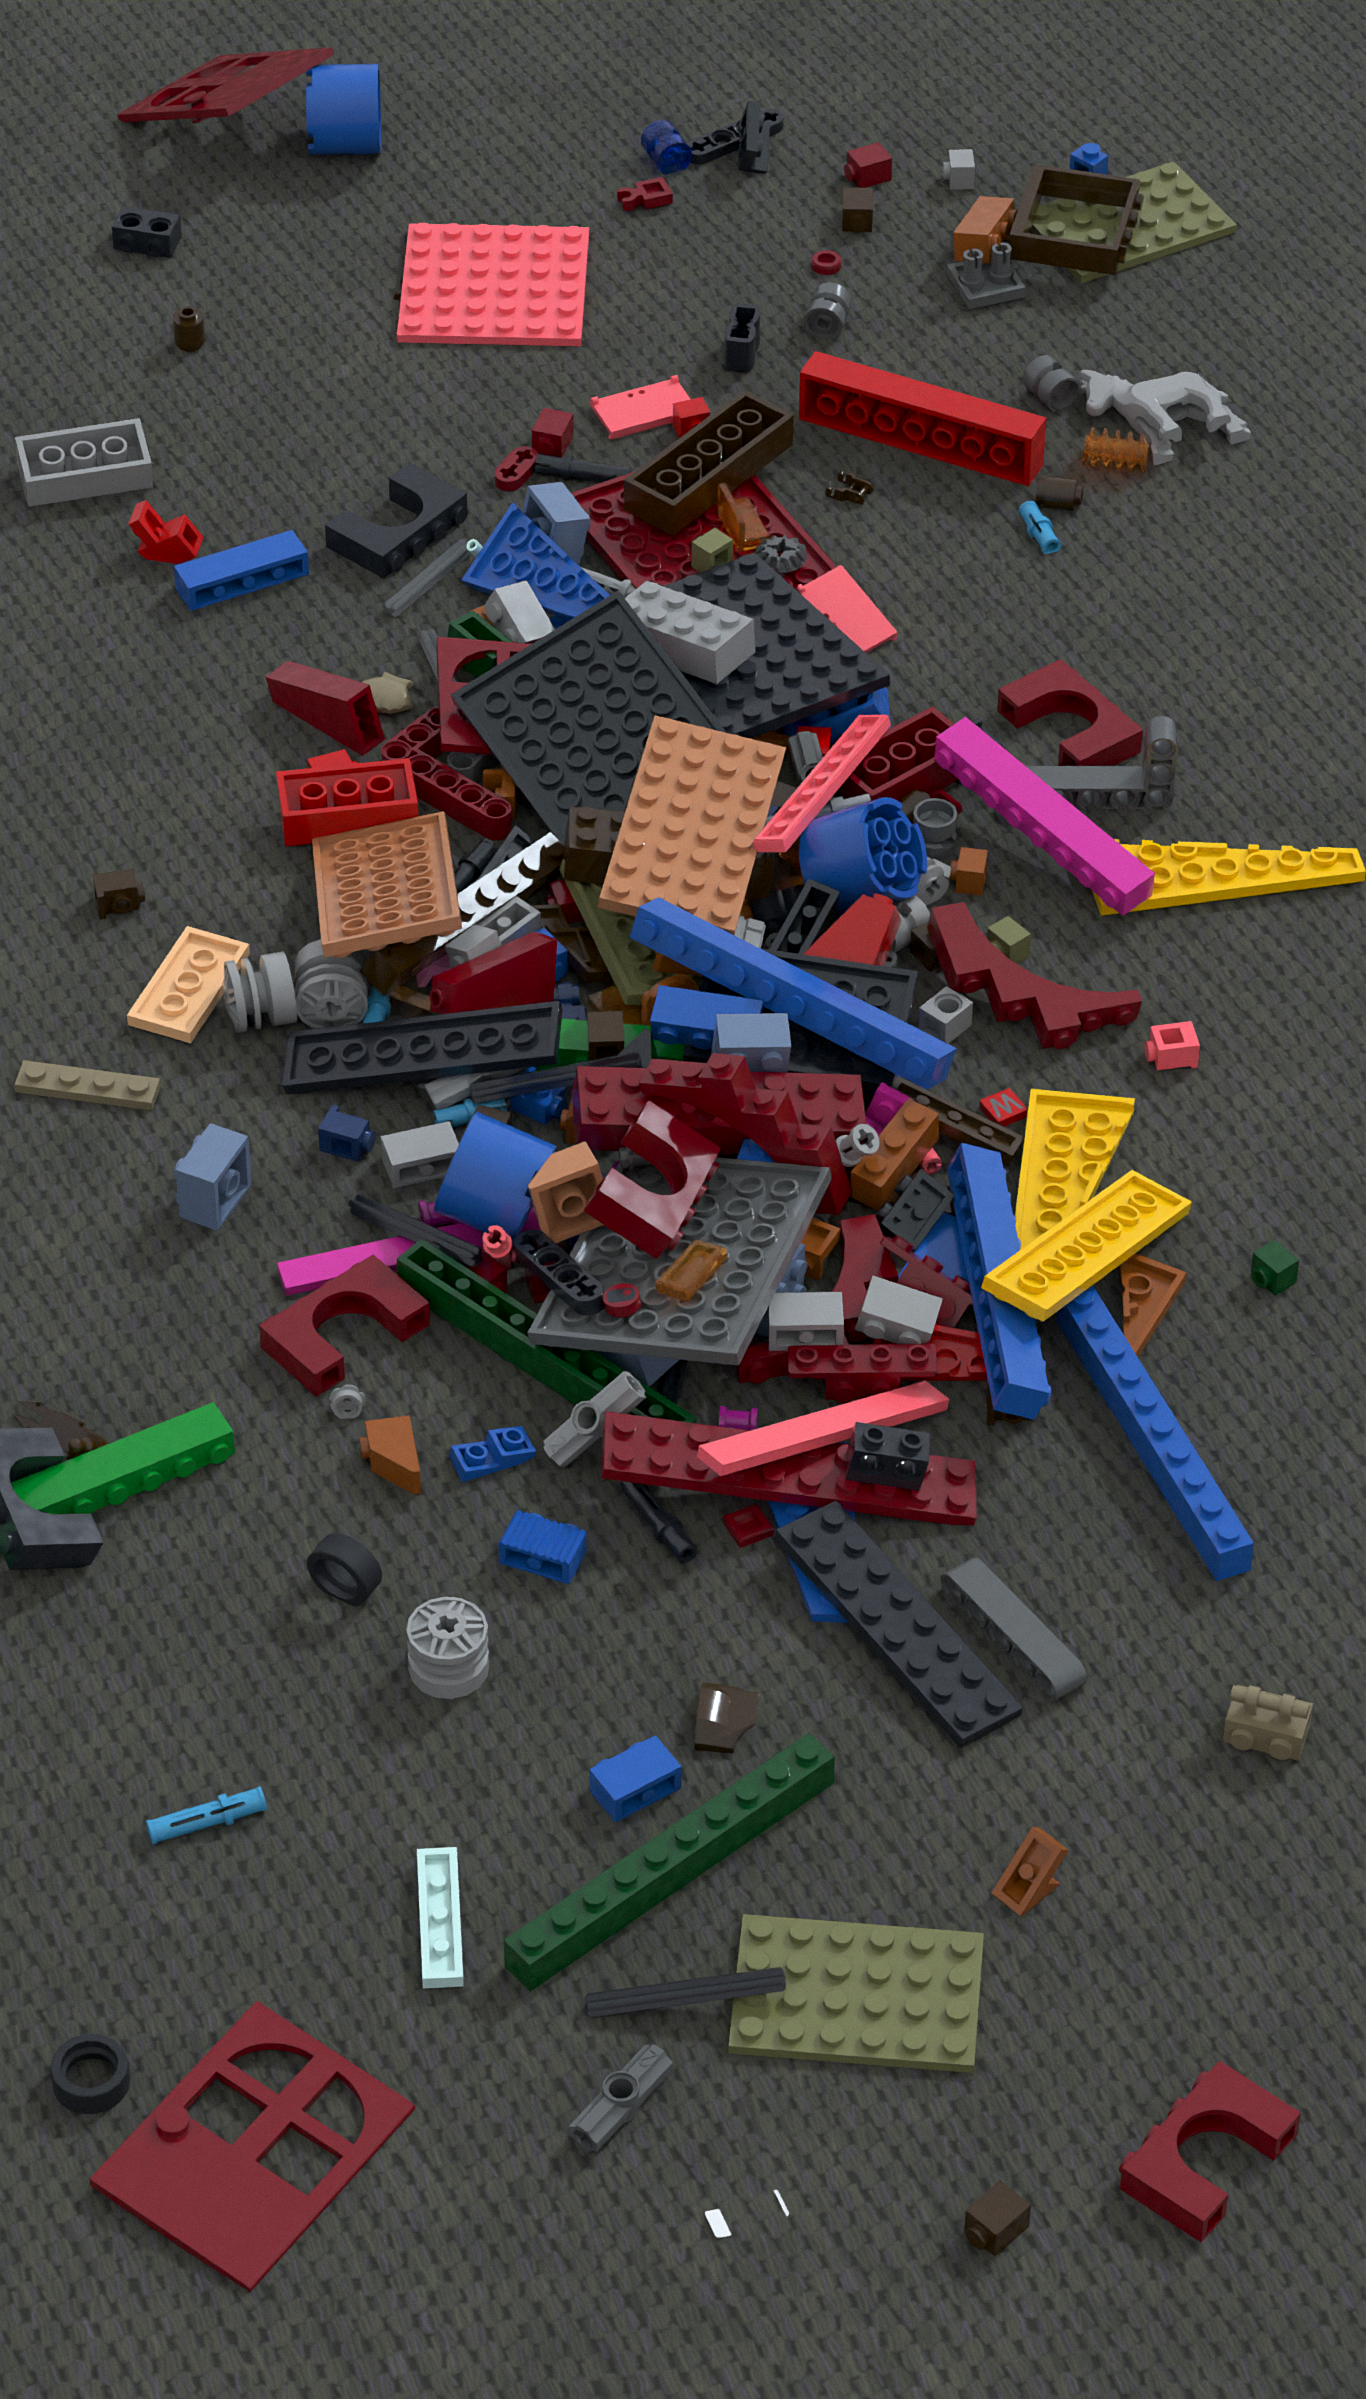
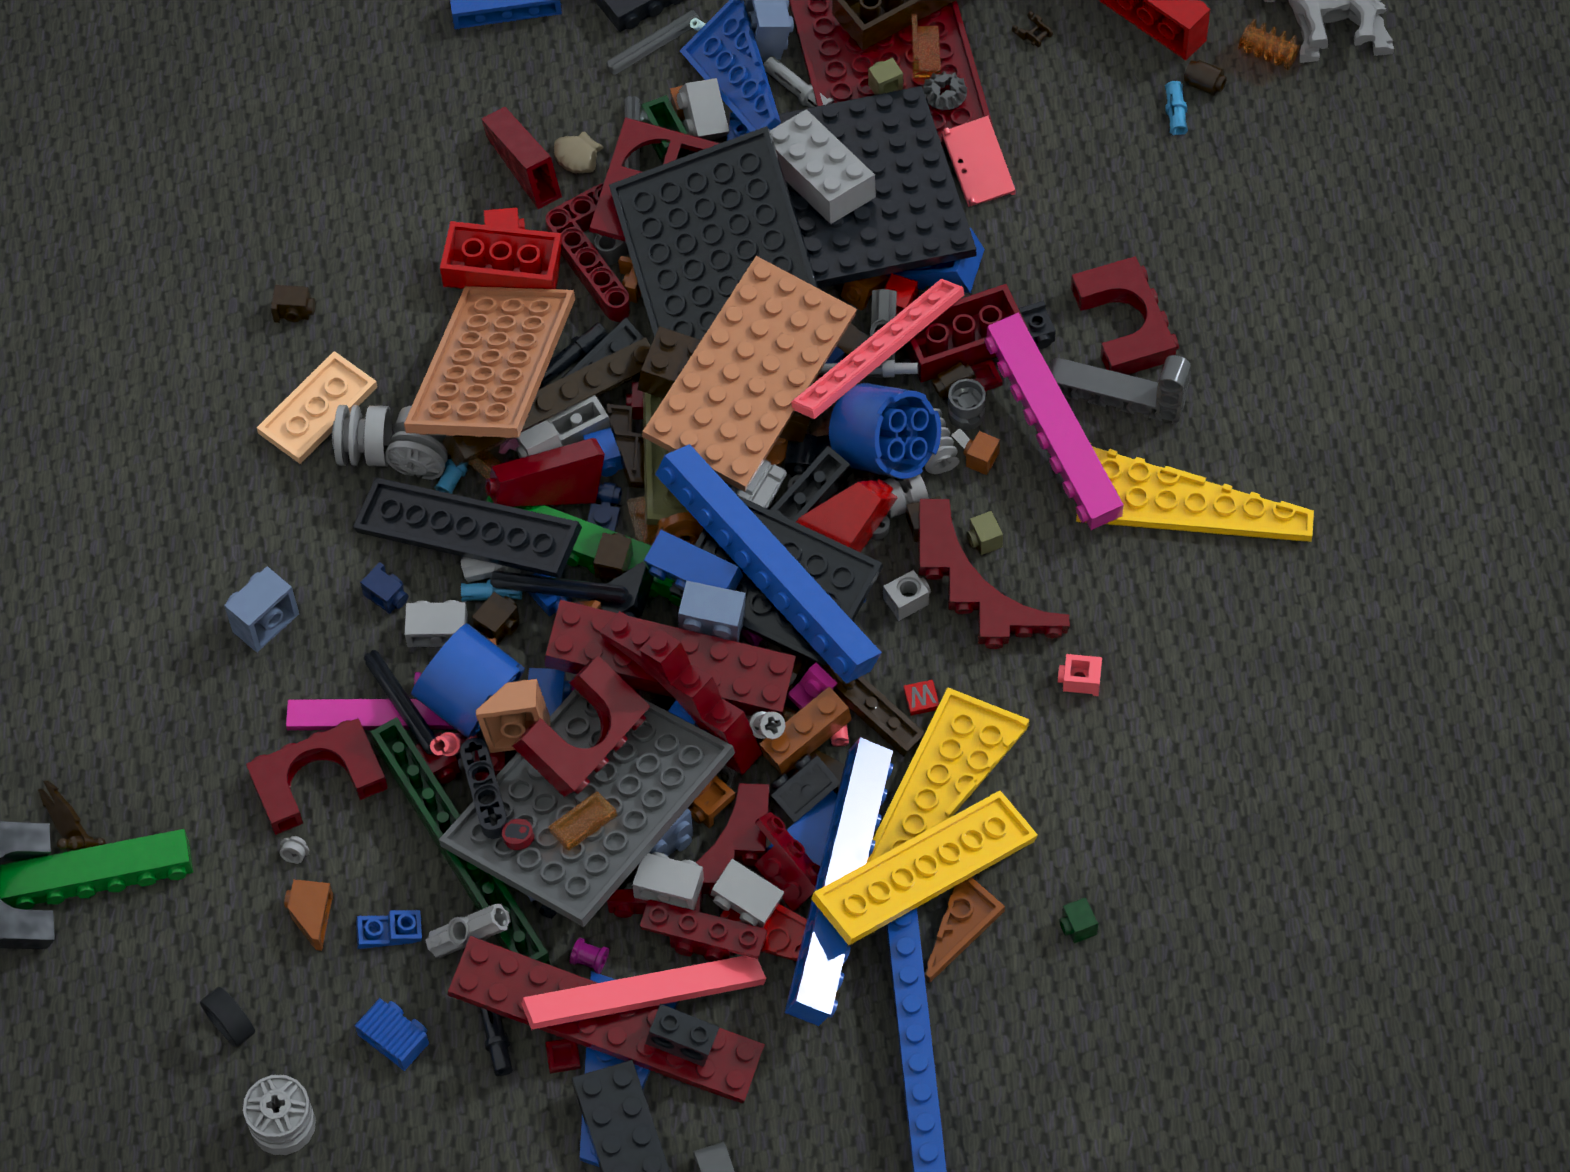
camera: 20 degrees right, 15 degrees up
dark tan plate [14,1060,161,1110] -> none

